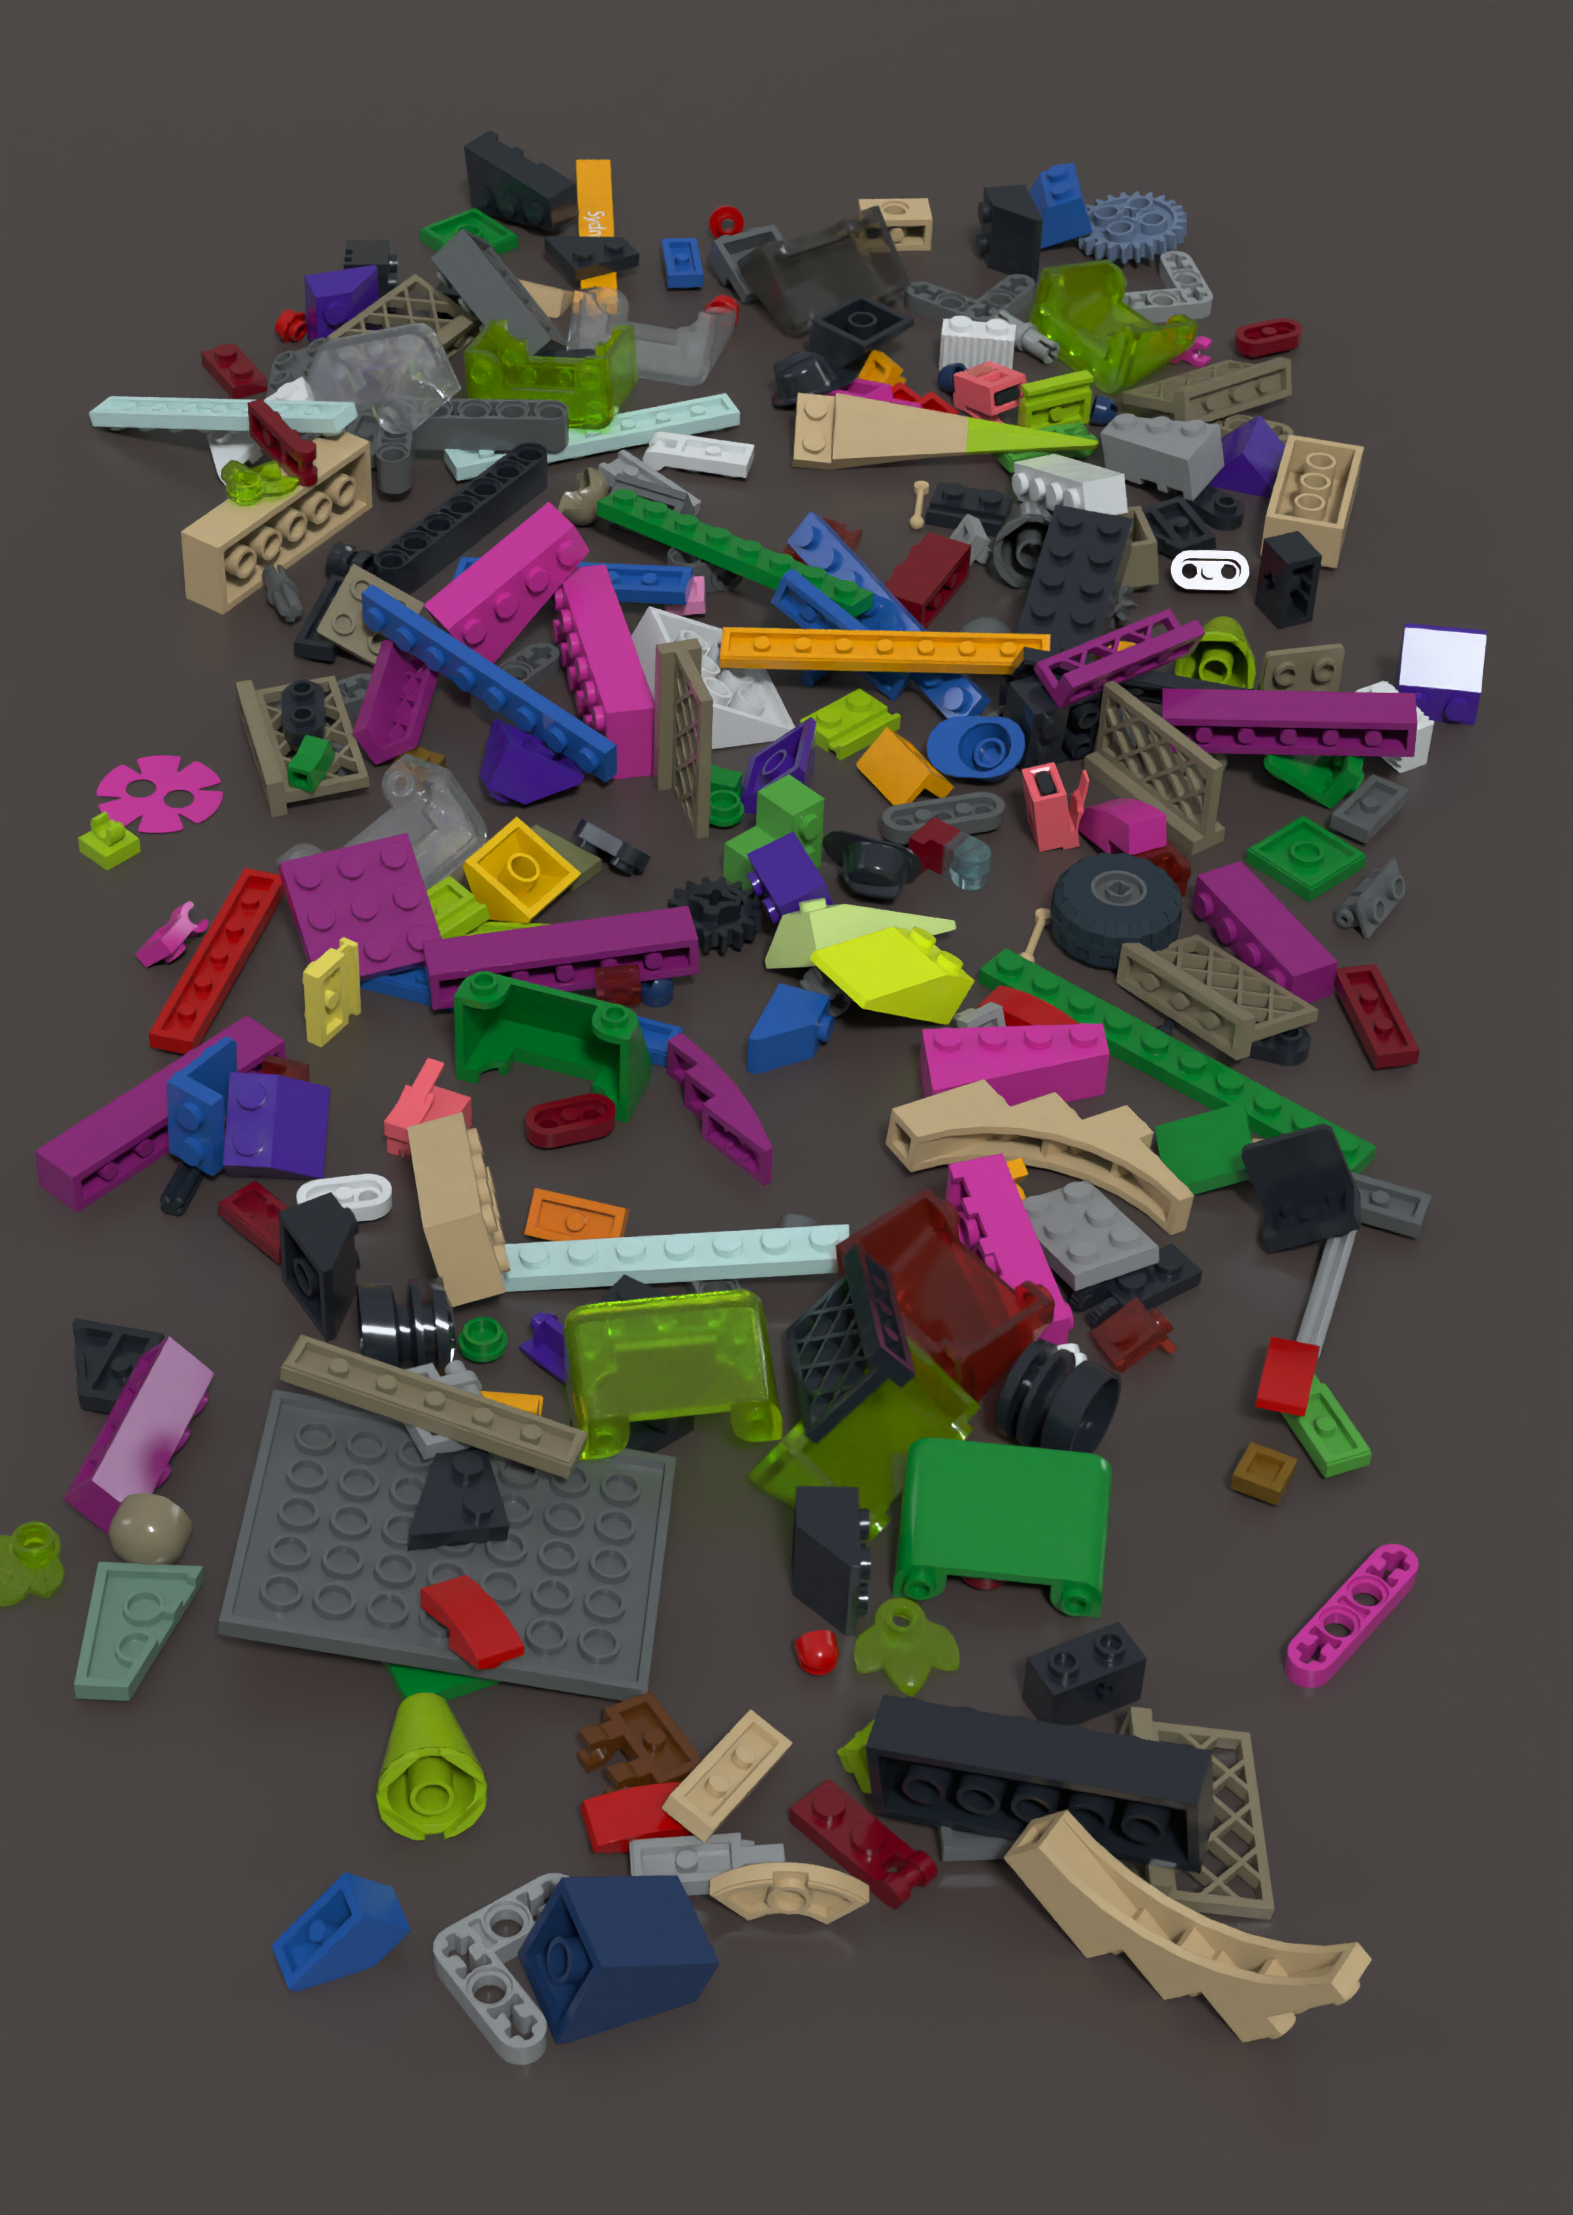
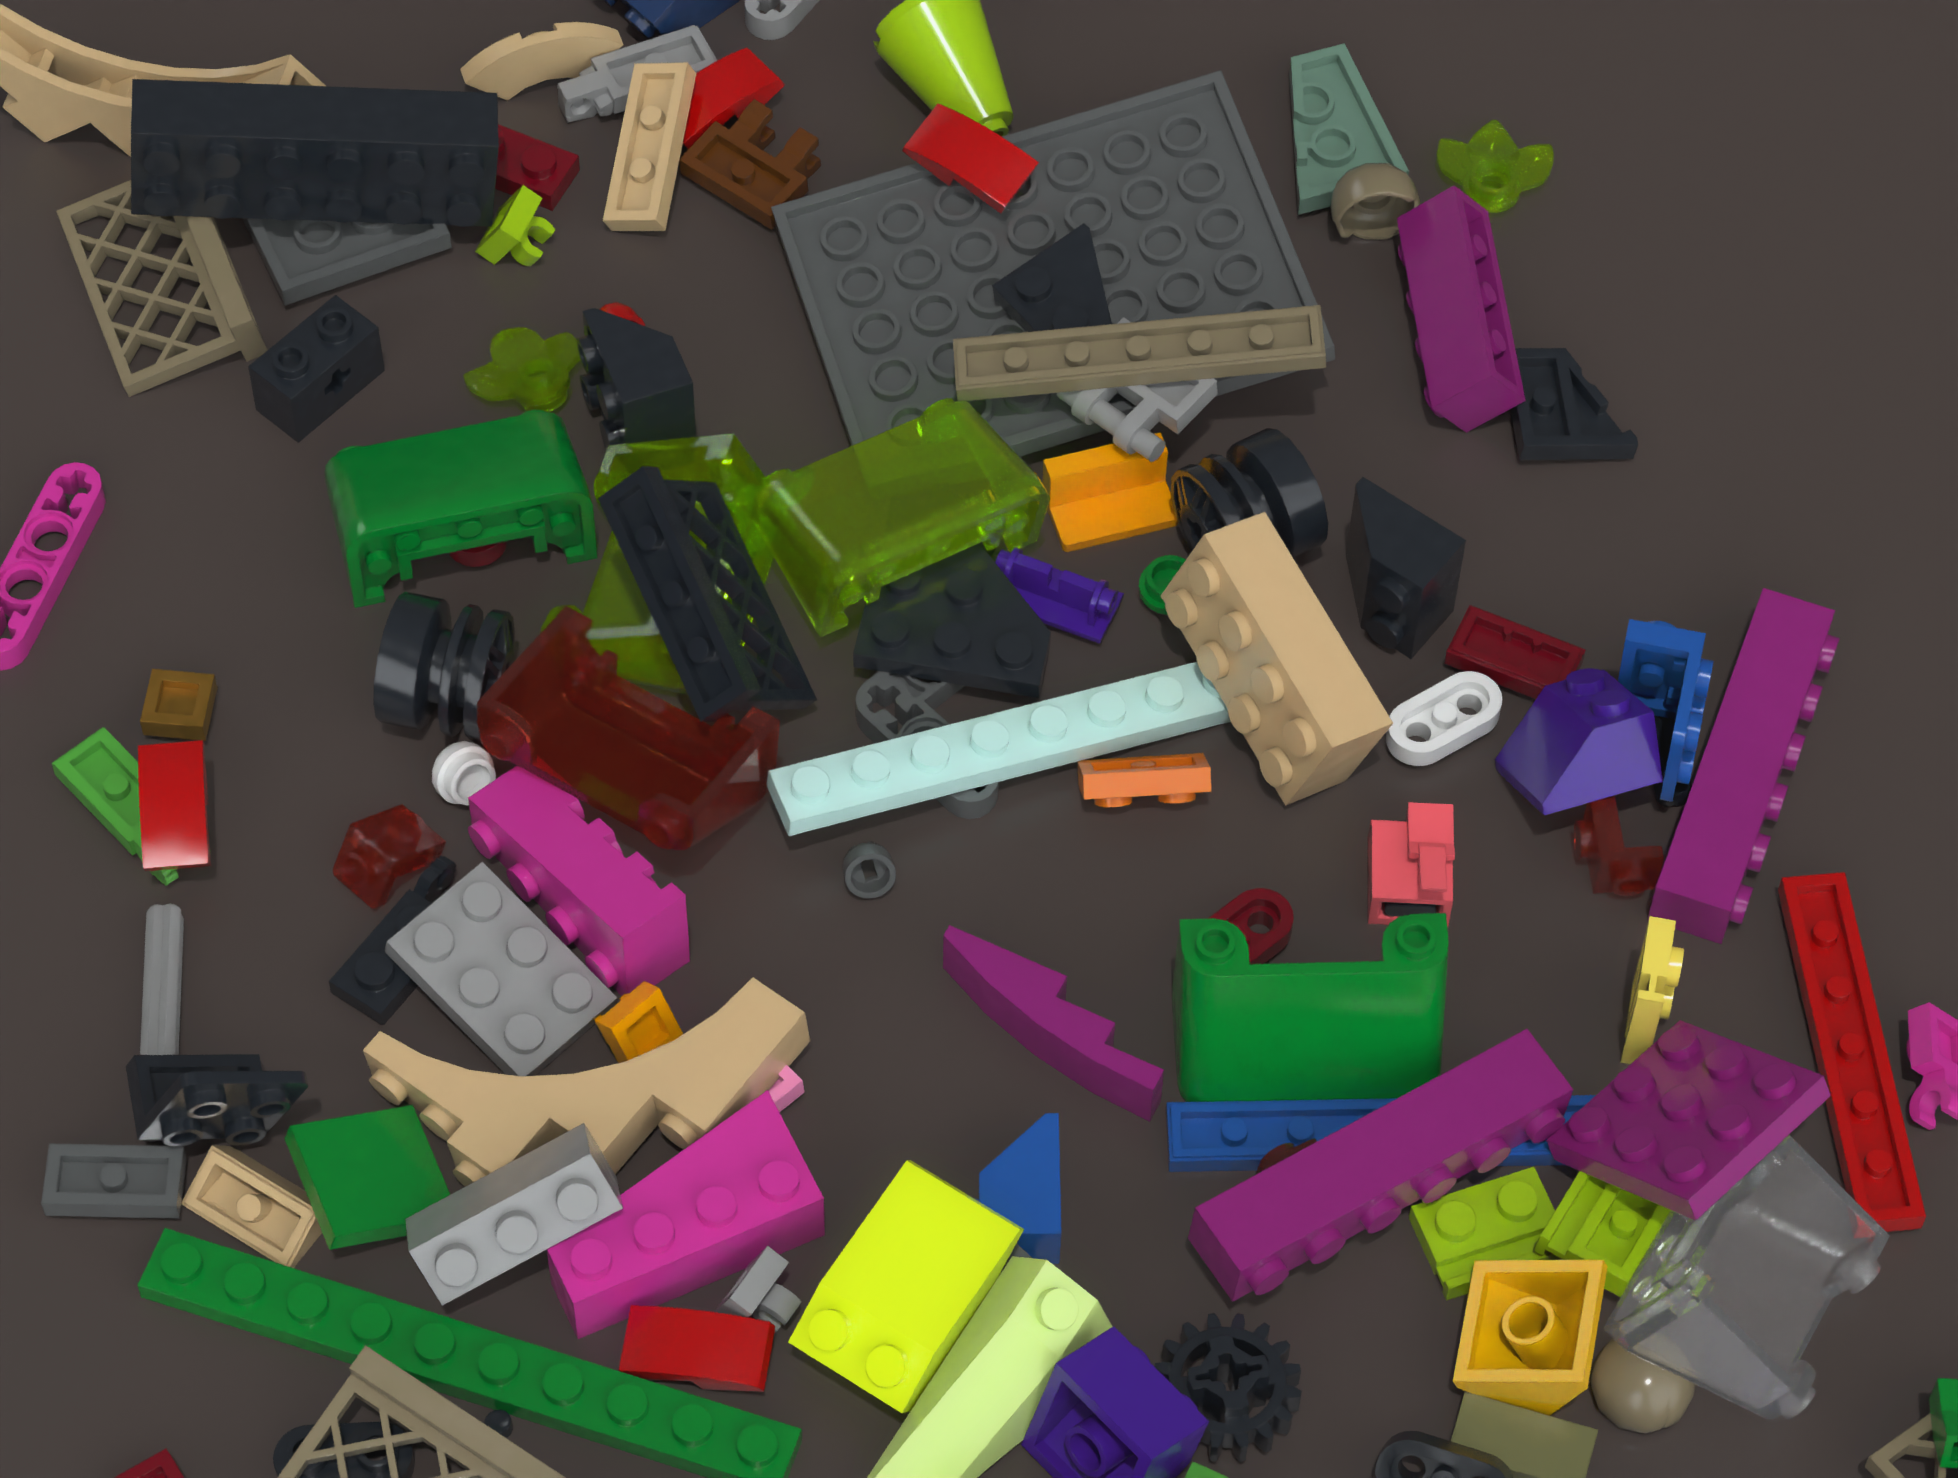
camera: 160 degrees right, 15 degrees up
none -> light grey brick [405,1123,623,1305]

